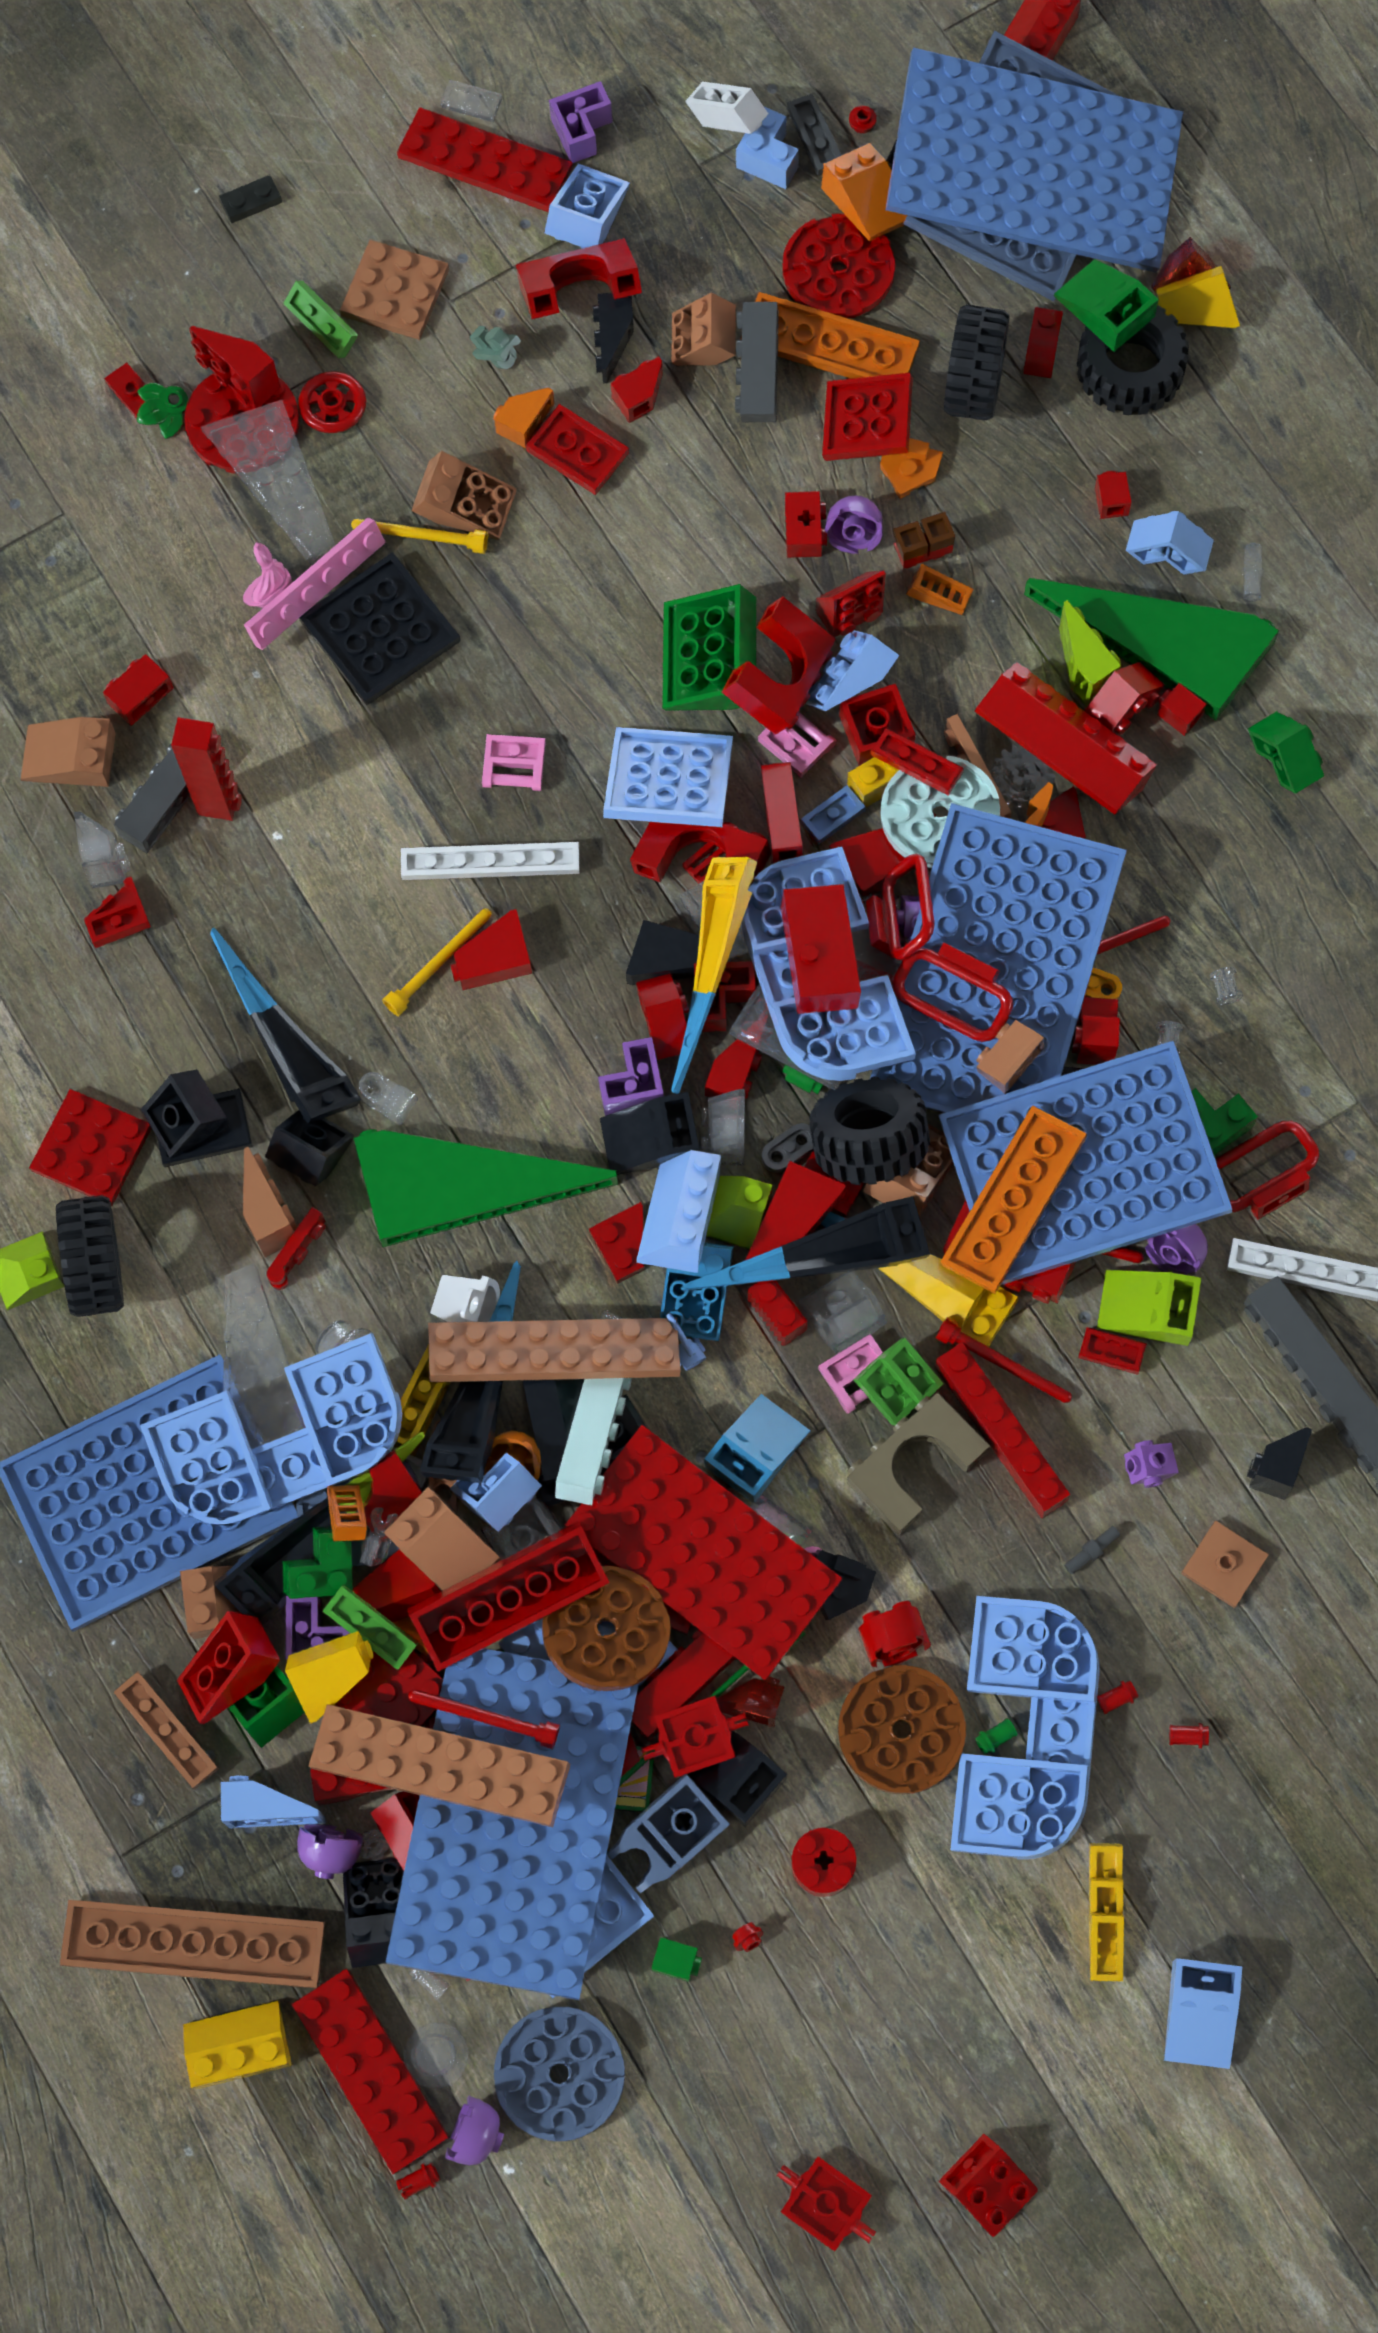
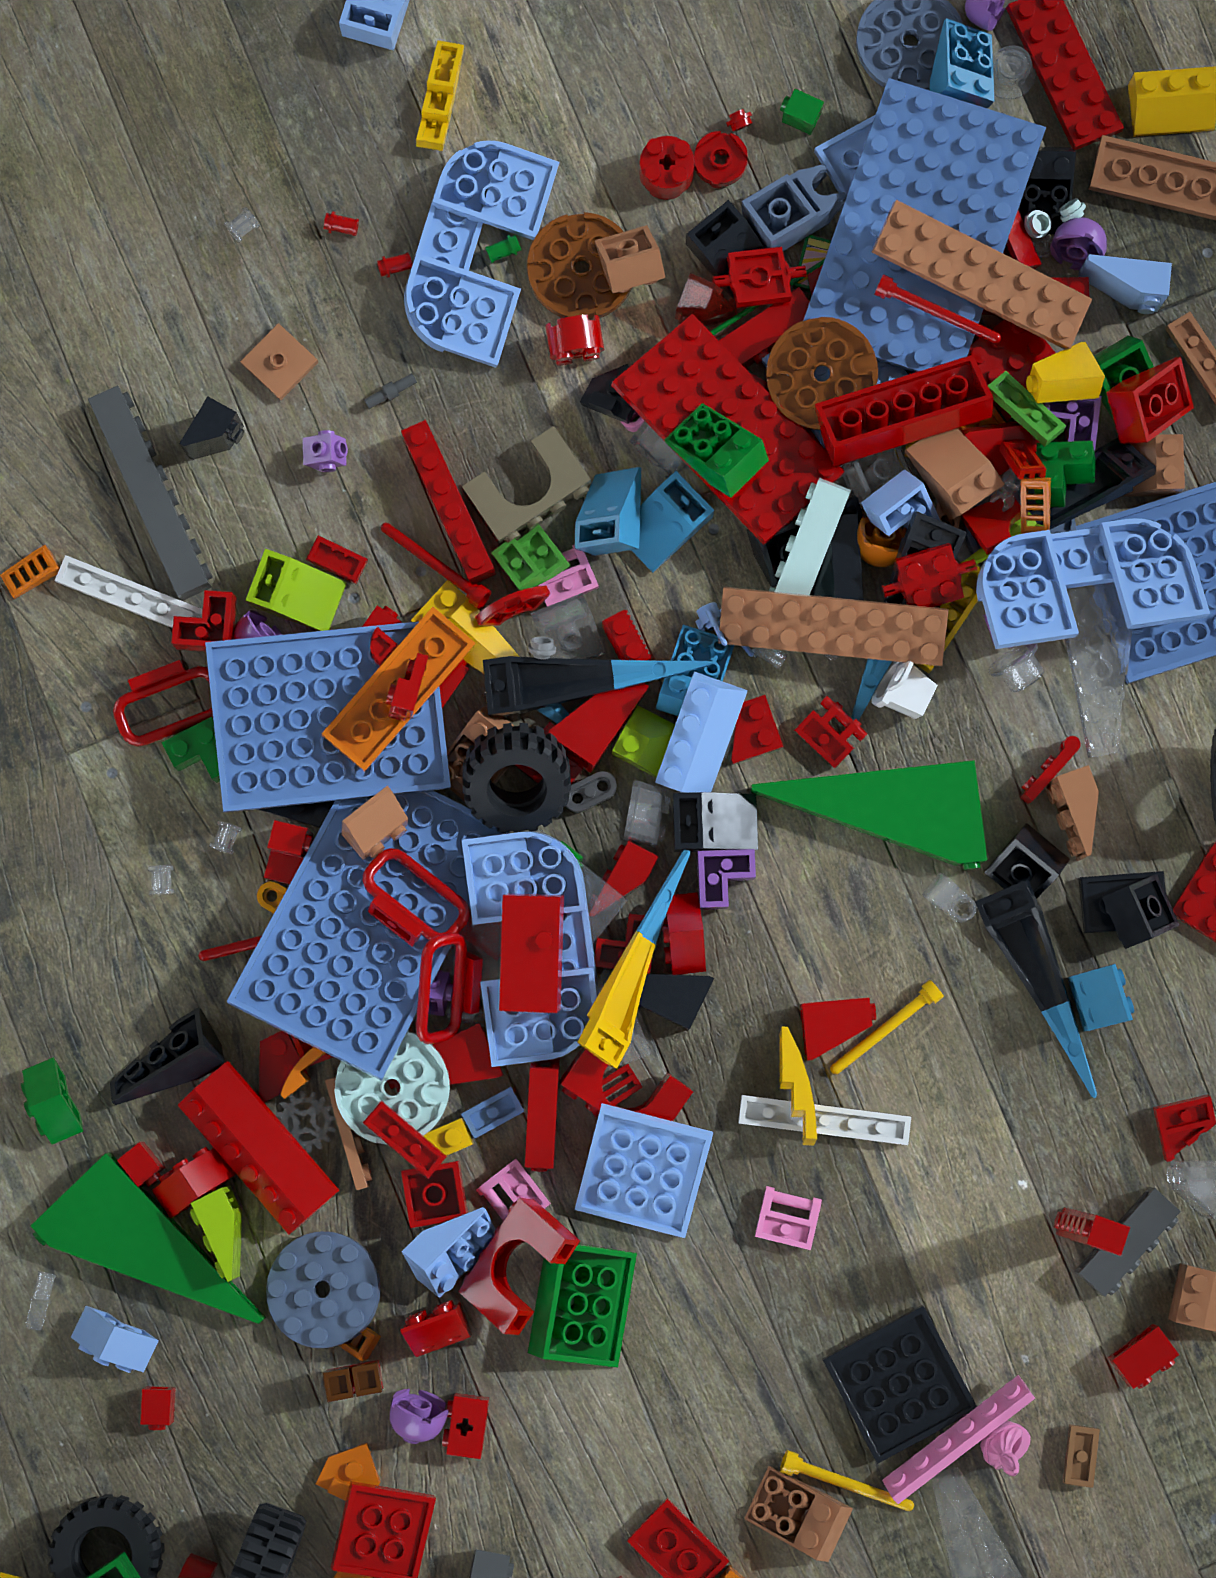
camera: 175 degrees left, 10 degrees up
none -> black wedge [110,1007,224,1105]
none -> red brick [171,590,237,652]
none -> clear bush [224,207,260,243]
none -> sand blue plate [266,1231,381,1348]
none -> red tile [370,627,398,667]
none -> red plate [385,653,428,721]
none -> red tile [475,586,551,626]
none -> light grey plate [528,637,556,659]
none -> dark azure slope [575,467,642,556]
none -> nougat slope [595,225,665,293]
none -> green slope [664,403,769,498]
none -> red plate [694,131,748,188]
none -> yellow slope [779,1026,817,1146]
none -> red plate [794,696,868,768]
none -> red plate [882,543,977,607]
none -> dark azure slope [930,18,995,108]
none -> red tile [999,440,1046,479]
none -> light aqua plate [1024,210,1051,238]
none -> light aqua plate [1059,198,1086,222]
none -> medium nougat plate [1063,1424,1100,1488]
none -> dark azure slope [1067,964,1134,1031]

